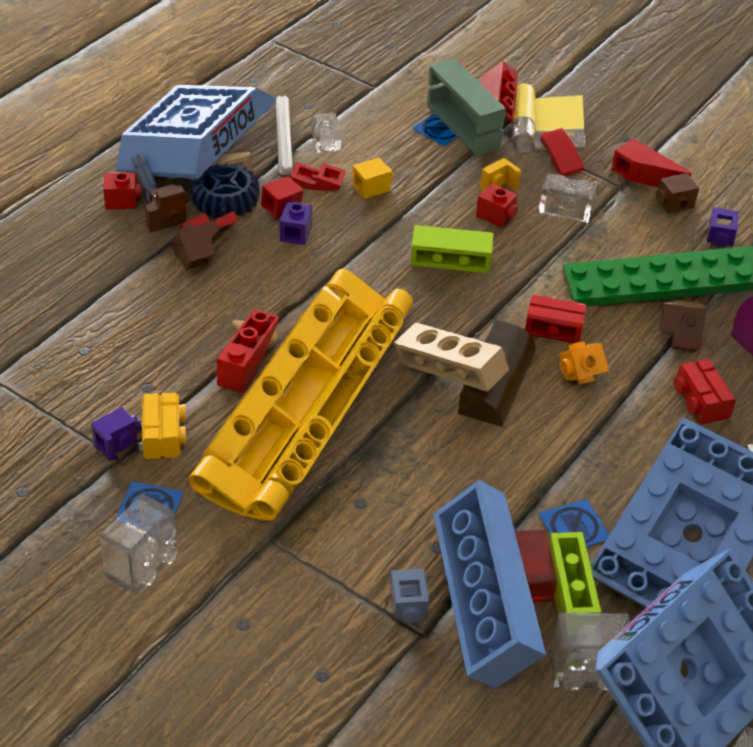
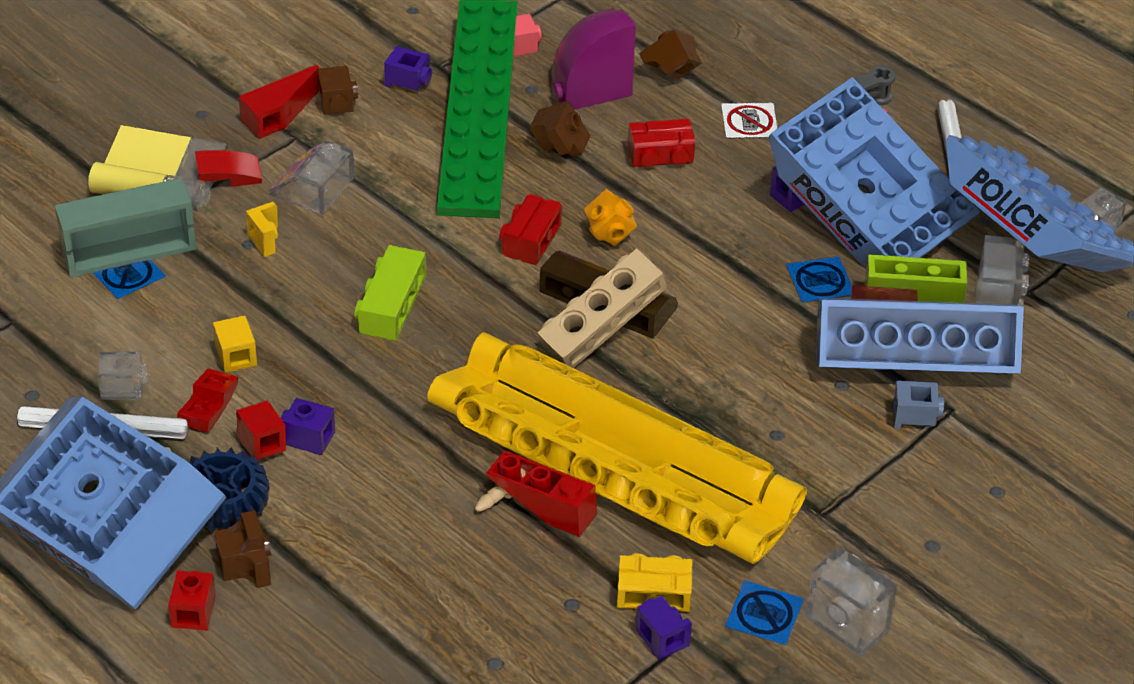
camera: 80 degrees left, 0 degrees up
sand blue axle [131,153,157,203] -> none
reddish brown brick [171,221,219,270] -> none
red slope [178,211,239,230] -> none
red brick [476,183,518,228] -> none
red slope [481,61,518,122] -> none

